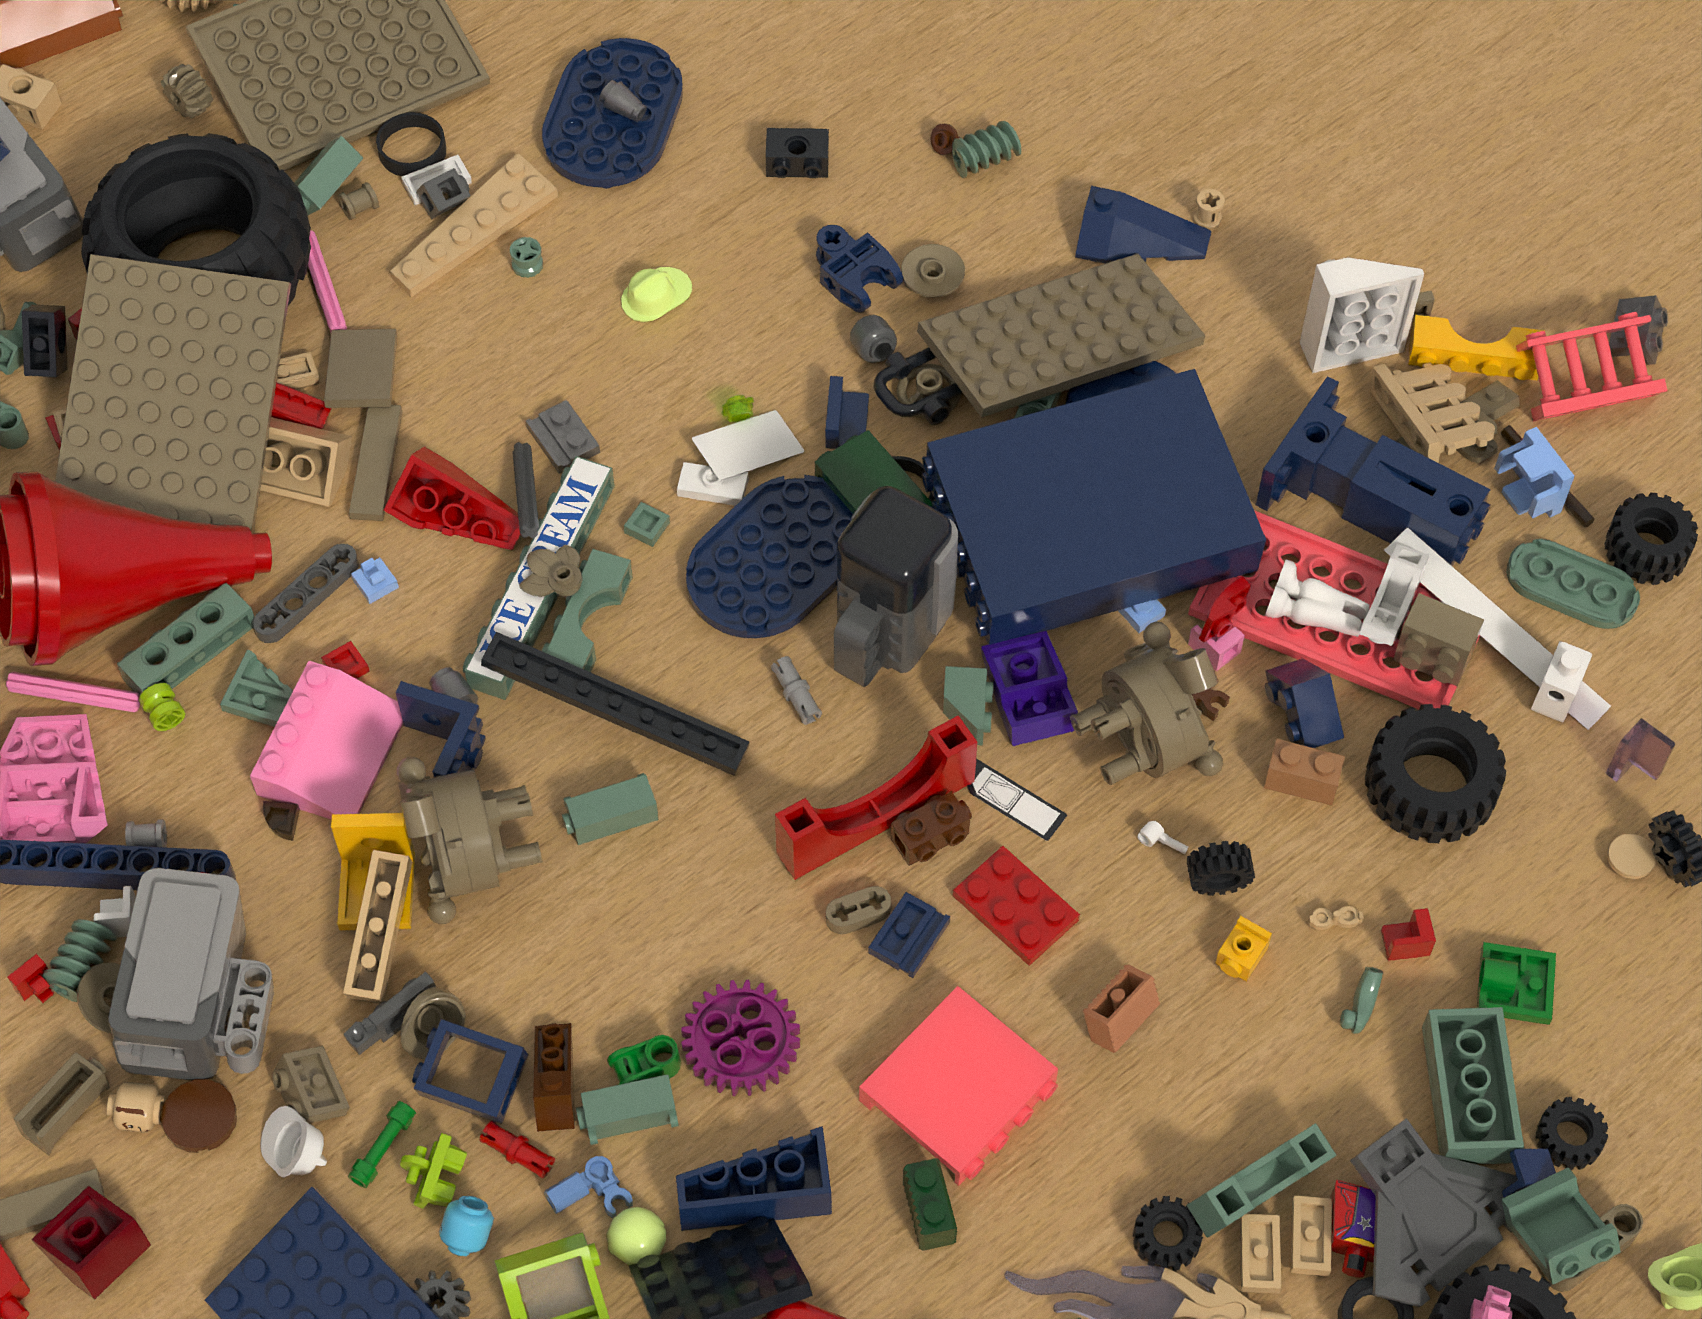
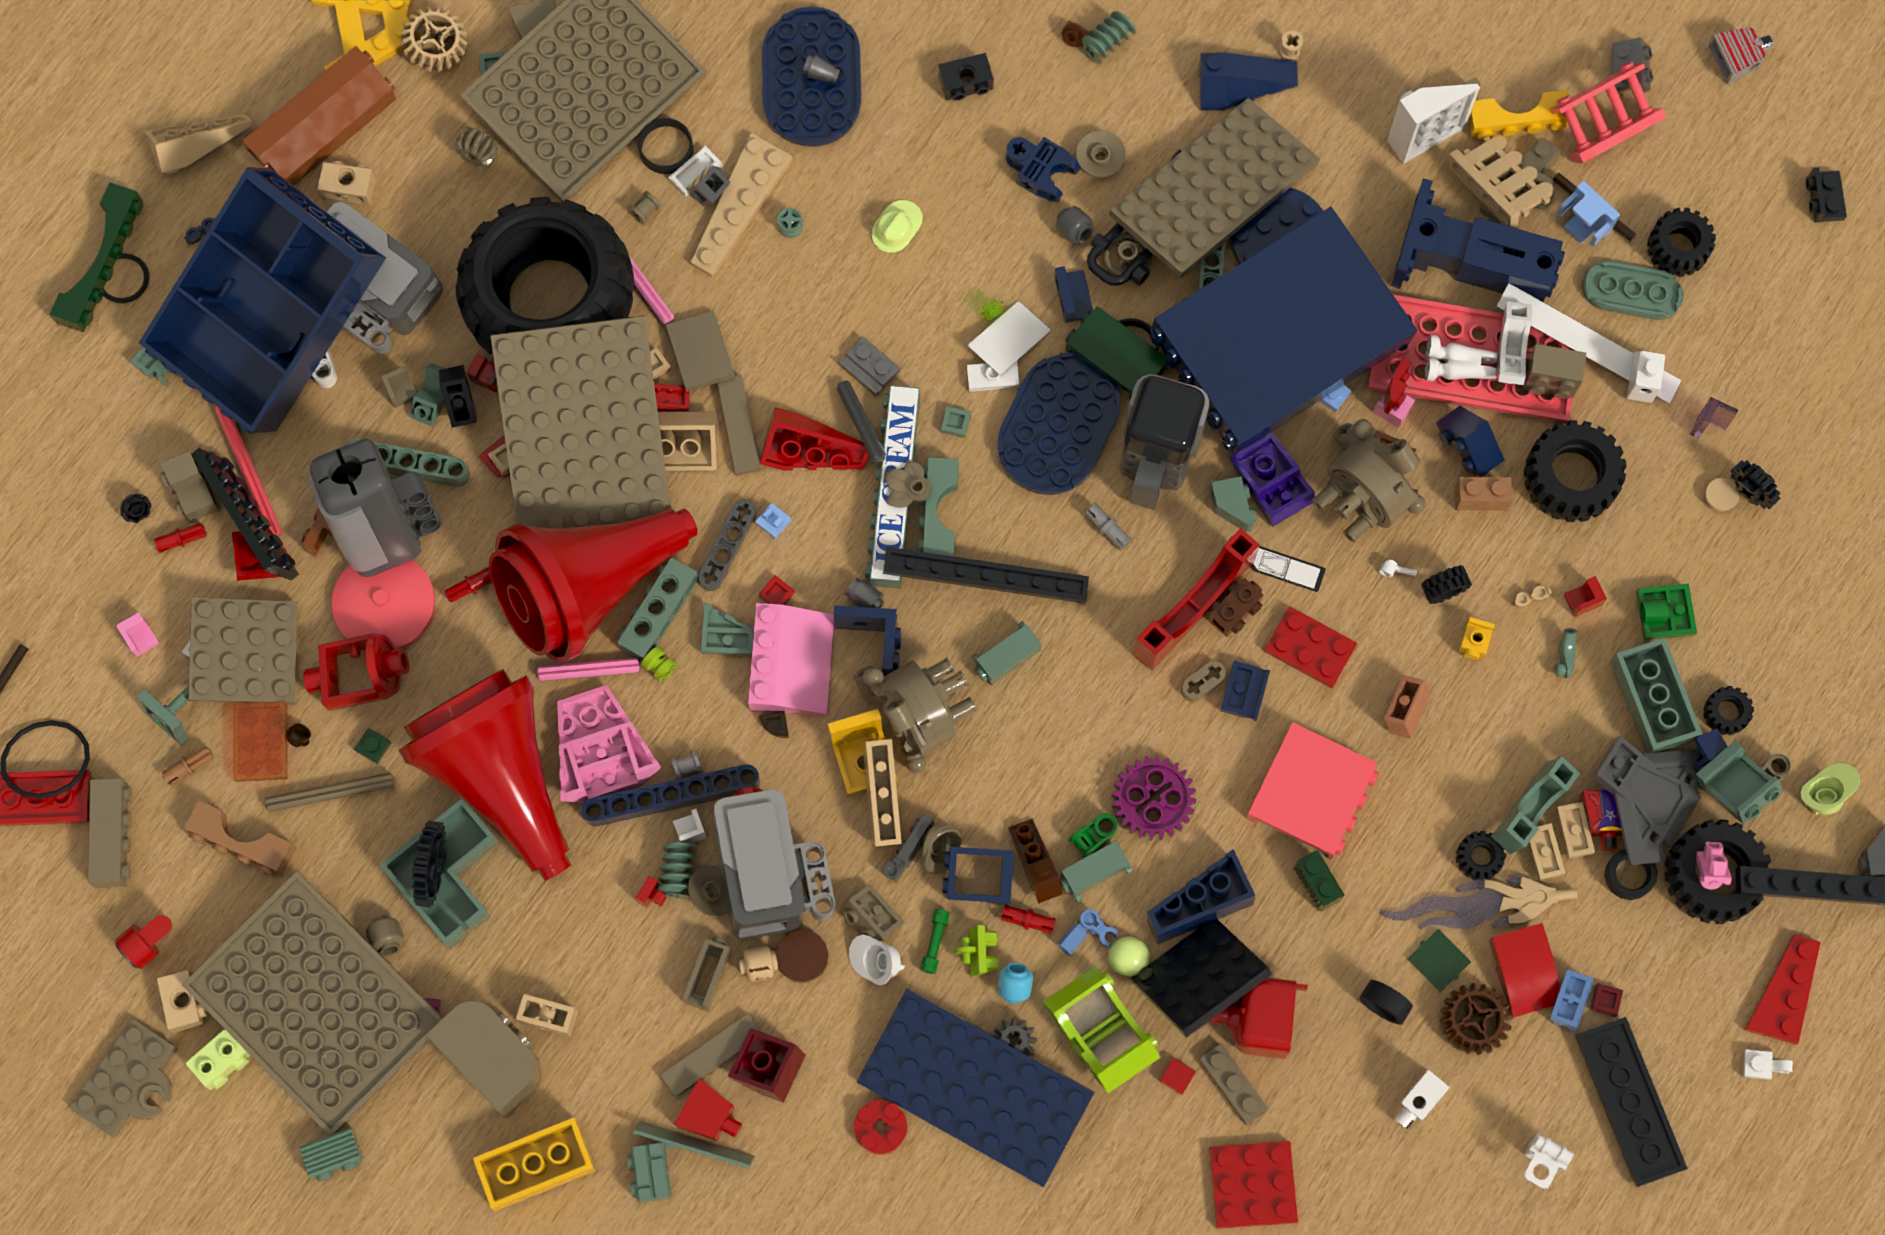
camera: 15 degrees left, 15 degrees up
sand green brick [294,136,363,215] -> none

